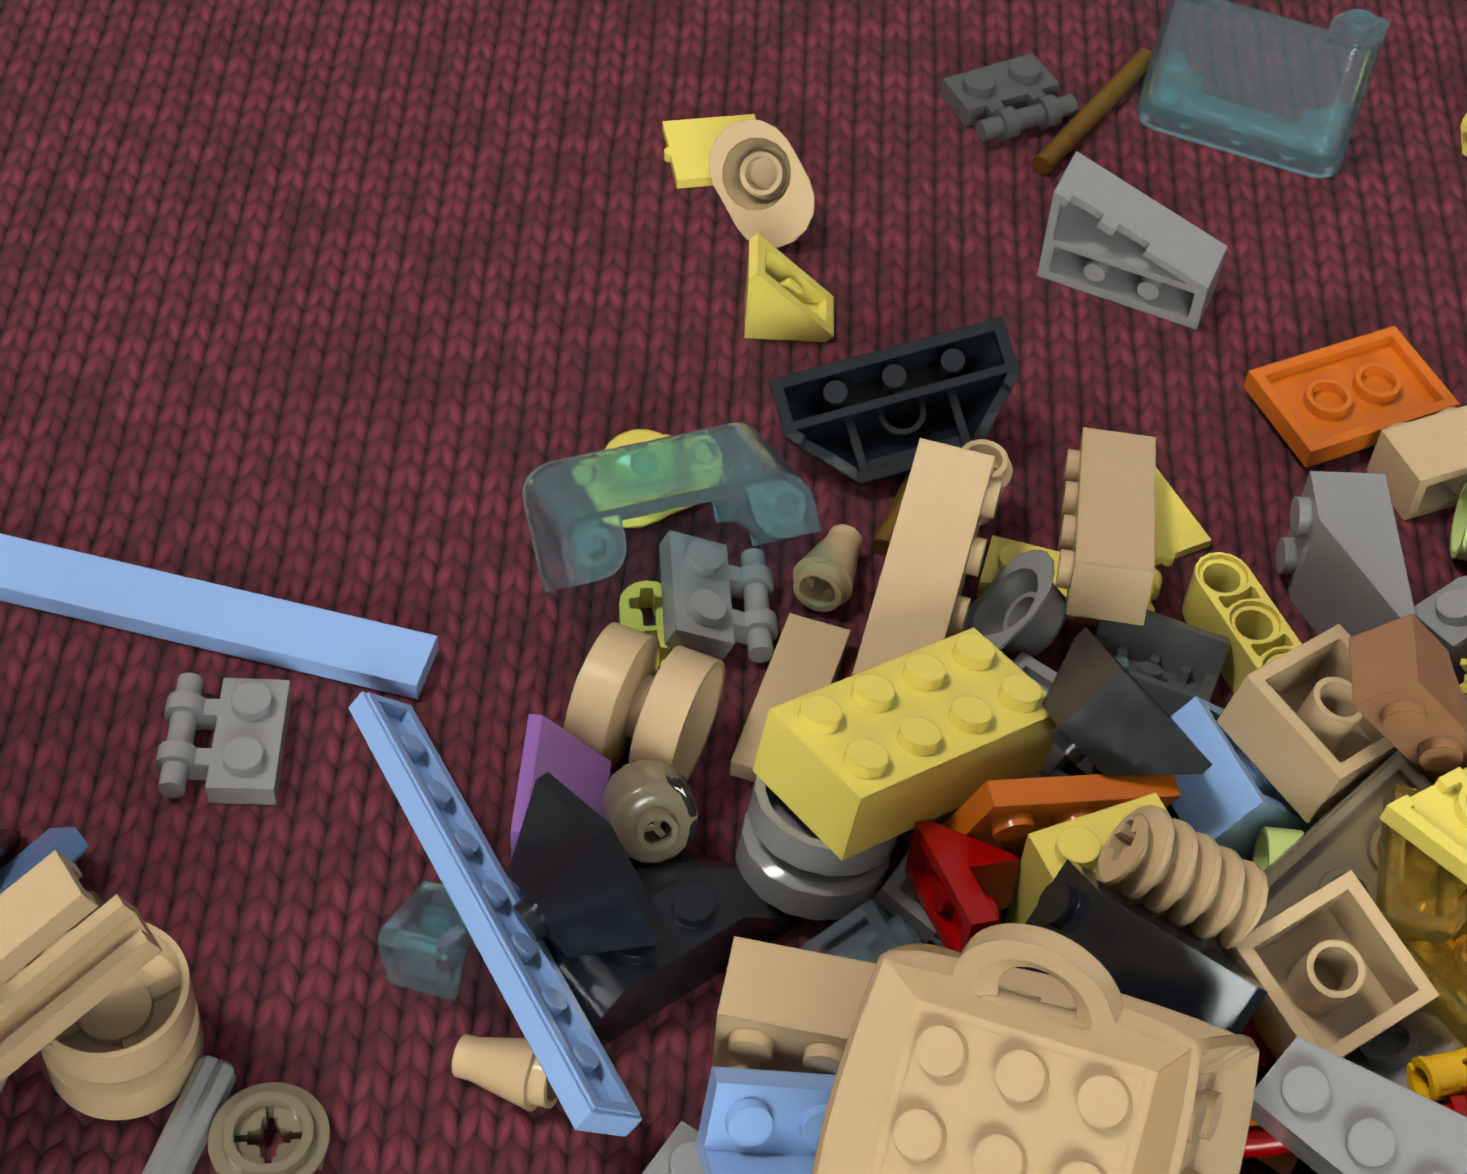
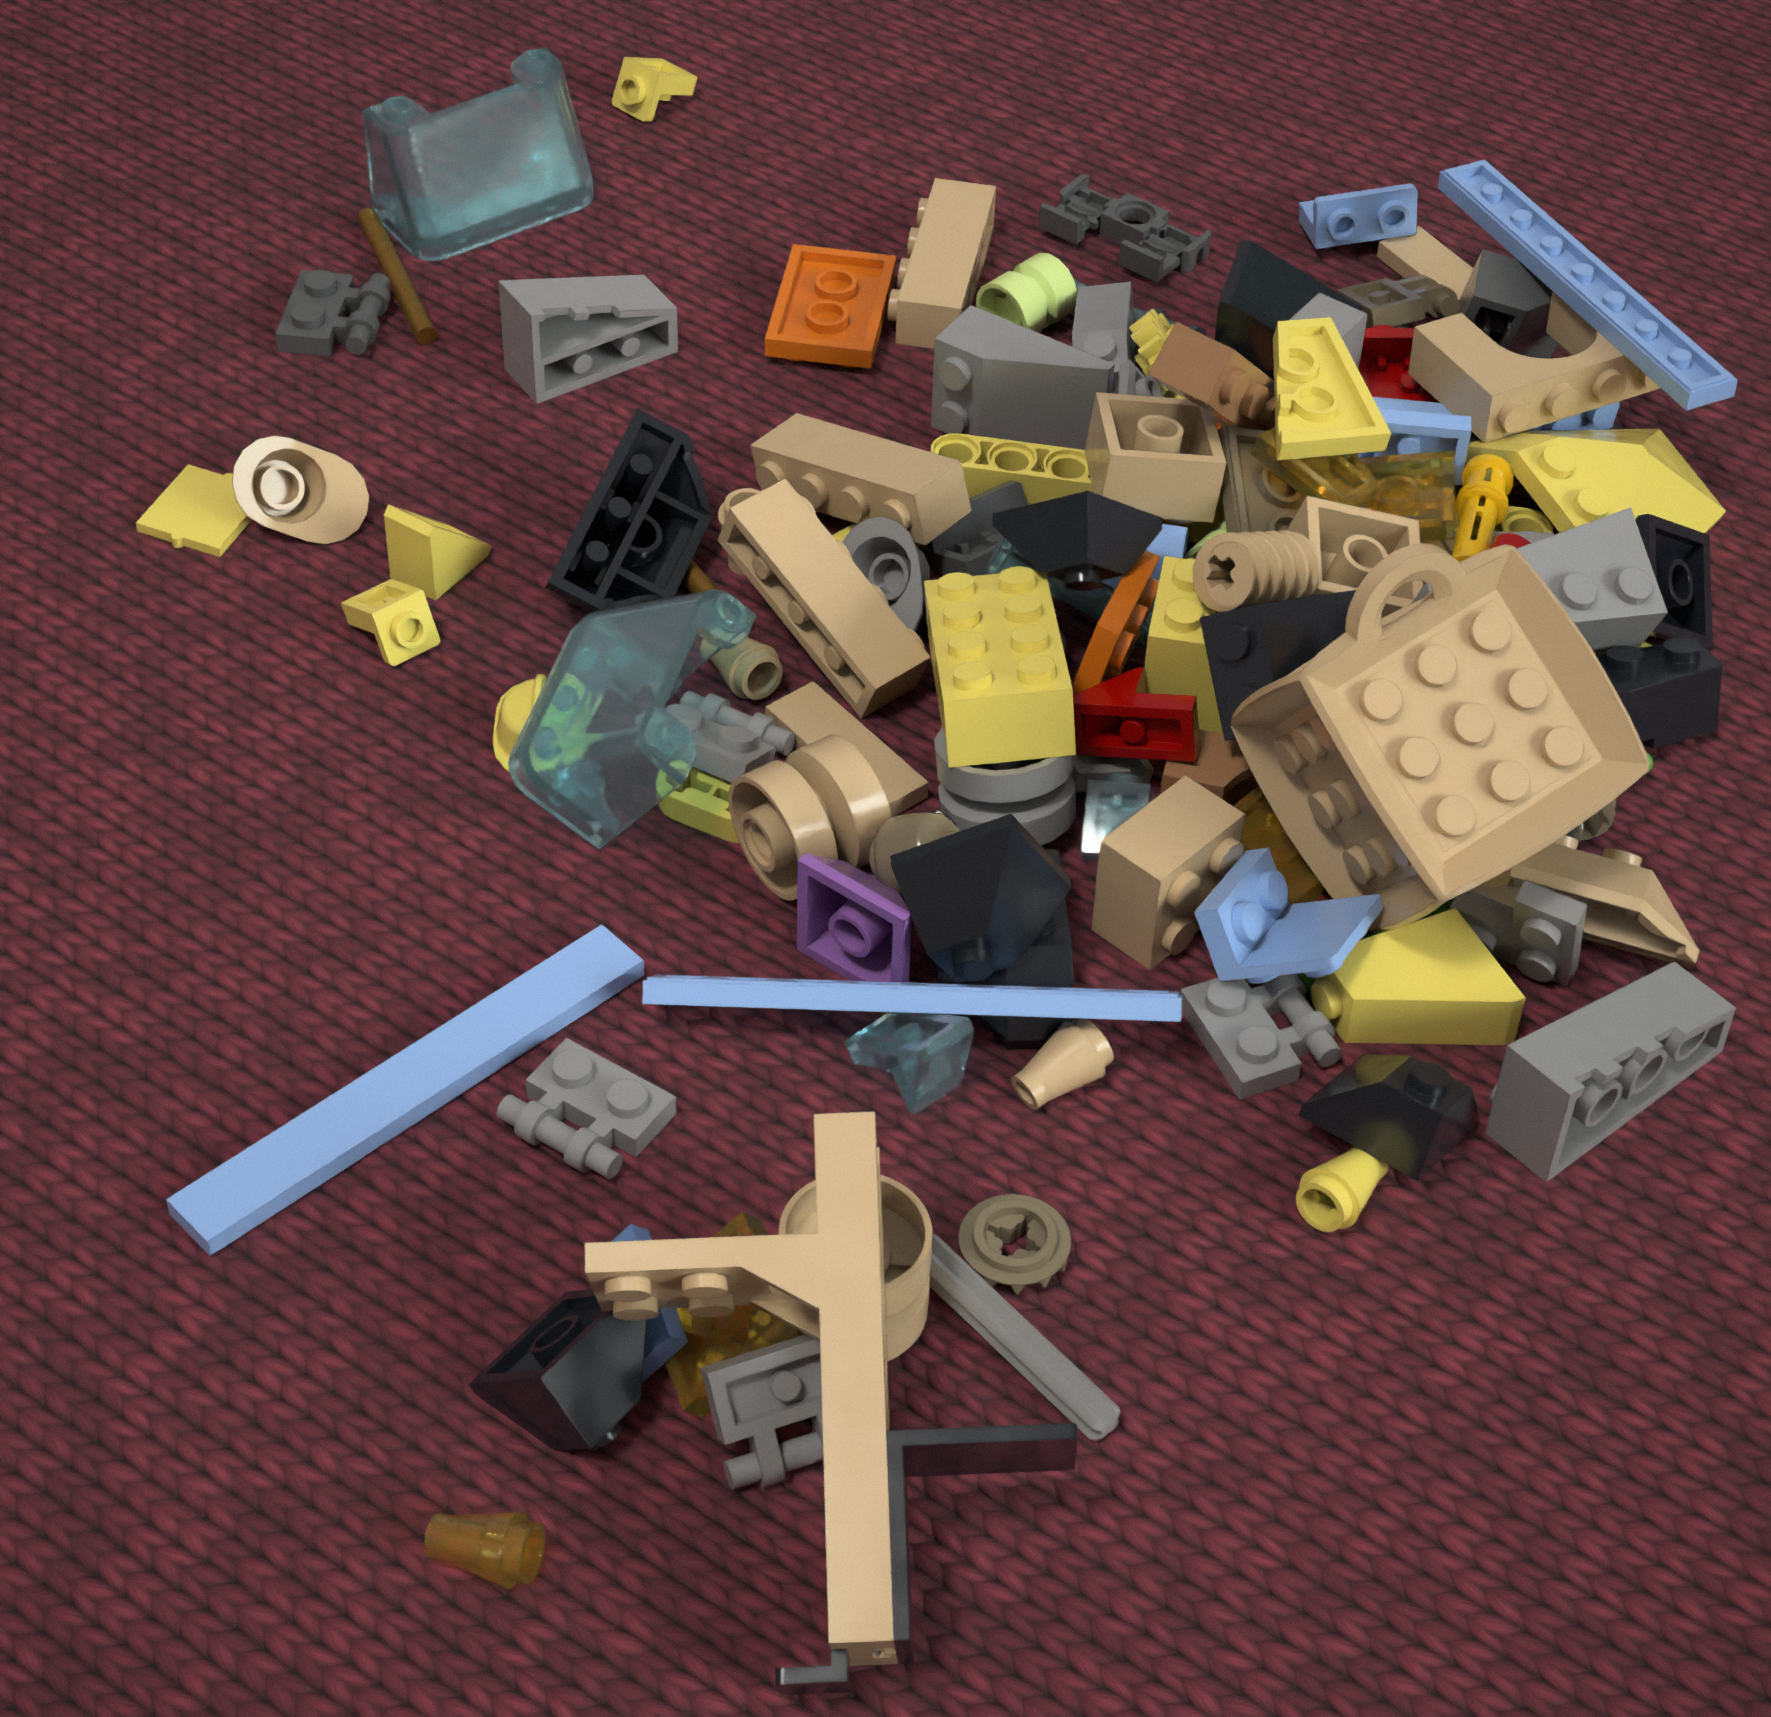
camera: 55 degrees left, 5 degrees down
none -> light yellow bracket [341,579,440,666]

